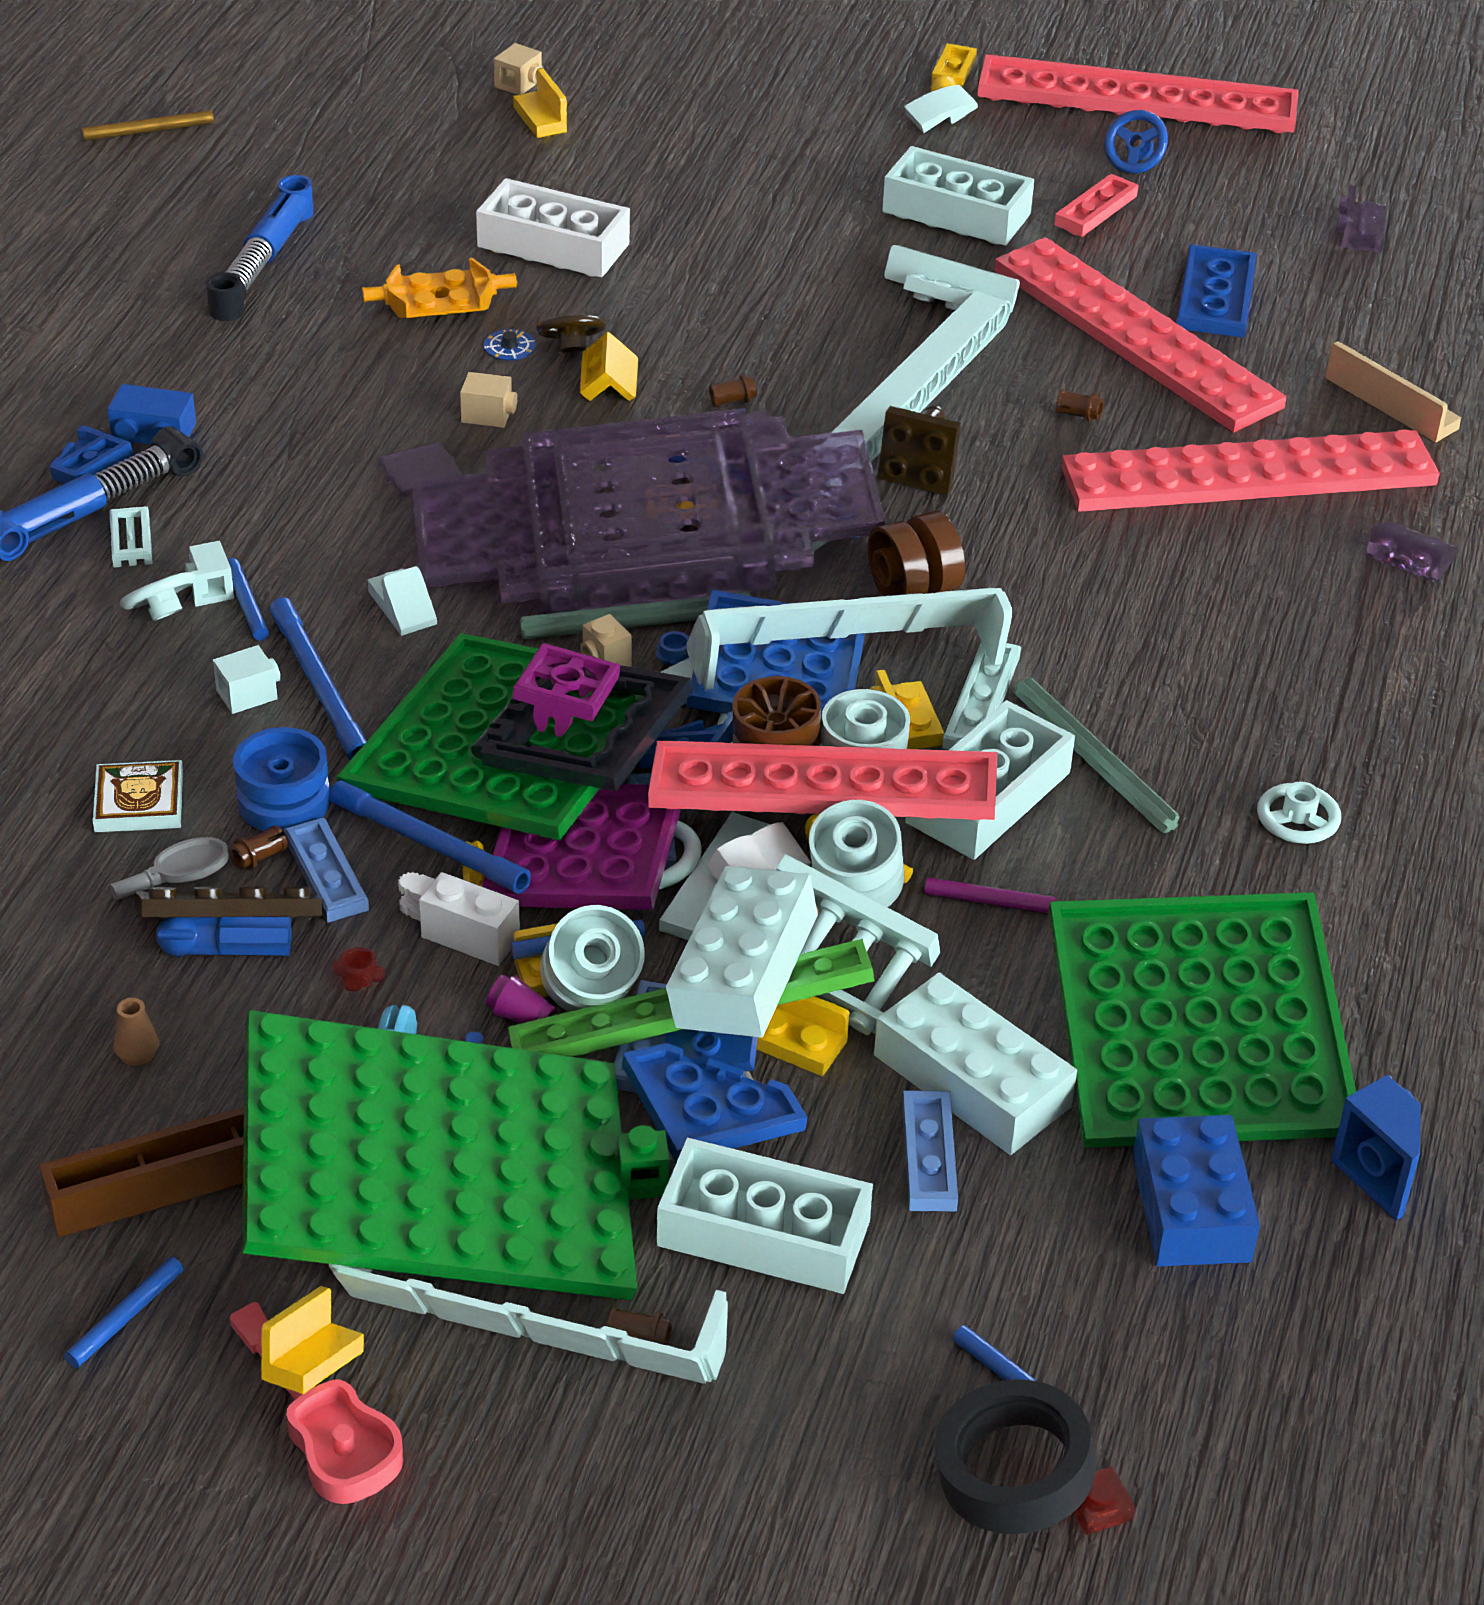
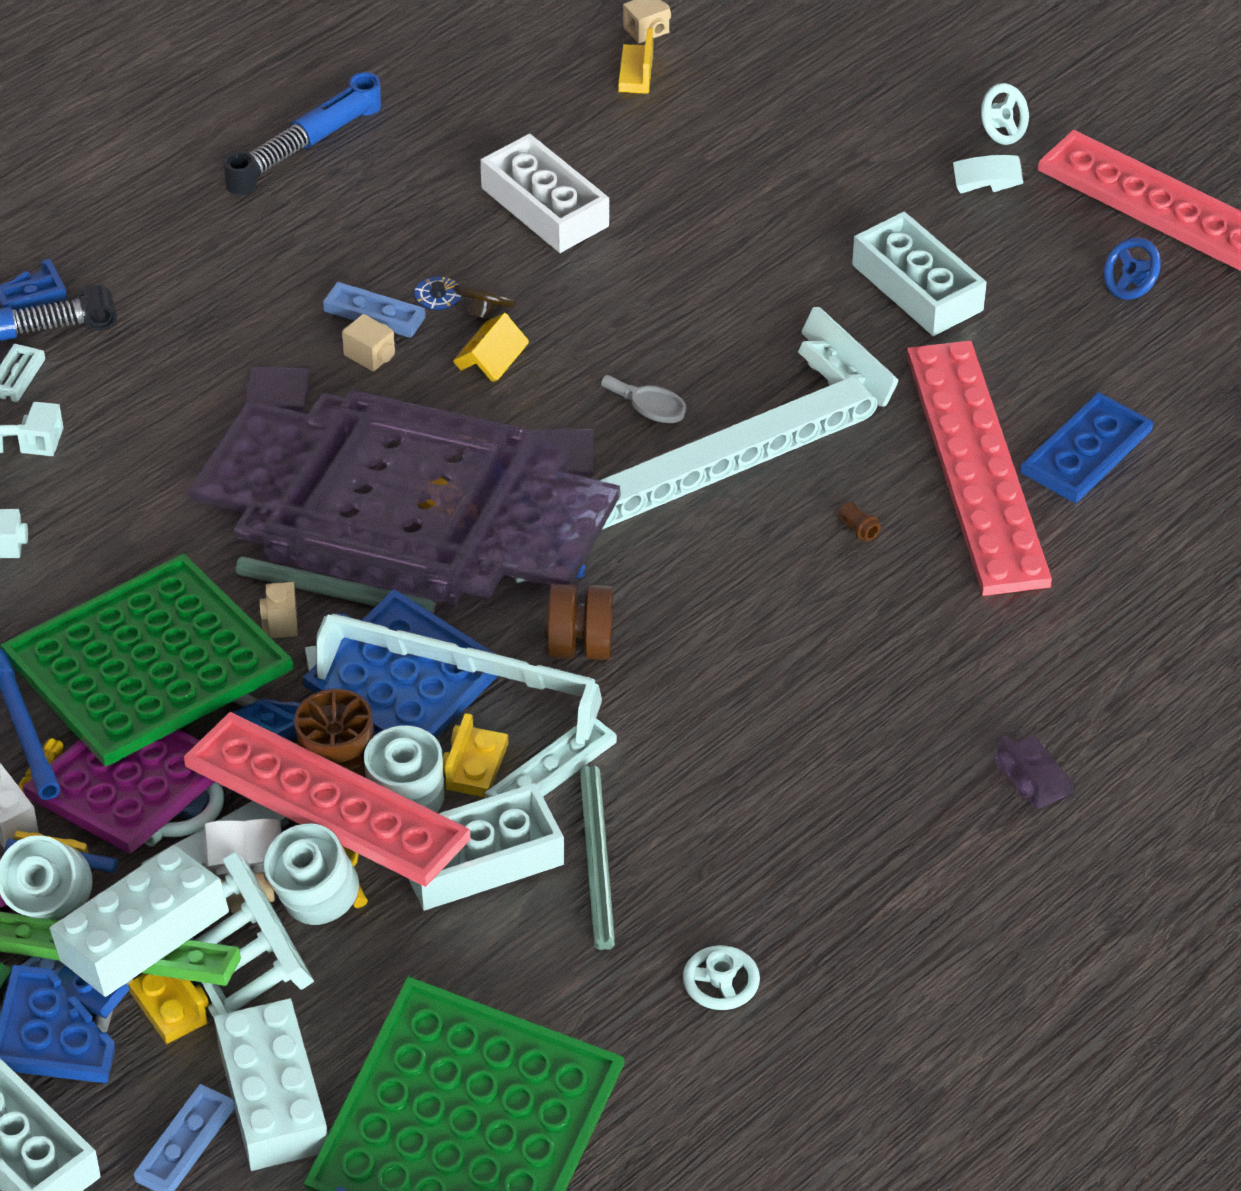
camera: 30 degrees right, 5 degrees up
blue brick [108,384,196,445] -> none
blue bar [228,558,269,641] -> none
blue piece [269,597,367,760] -> none
light orange plate [362,258,517,318] -> none
light aqua slope [368,566,437,636] -> none
black hinge [471,665,693,791] -> none
magenta piece [512,643,621,737] -> none
reddish brown pin [709,374,757,407] -> none
dark brown plate [877,405,961,496] -> none
magenta bar [925,877,1056,913] -> none
yellow plate [931,43,977,92] -> none
coral plate [1054,174,1138,237] -> none
coral plate [1061,429,1439,512] -> none
tan panel [1325,341,1461,443] -> none
none -> medium blue plate [323,282,425,338]
none -> light grey piece [601,374,686,423]
none -> light aqua piece [981,83,1029,145]

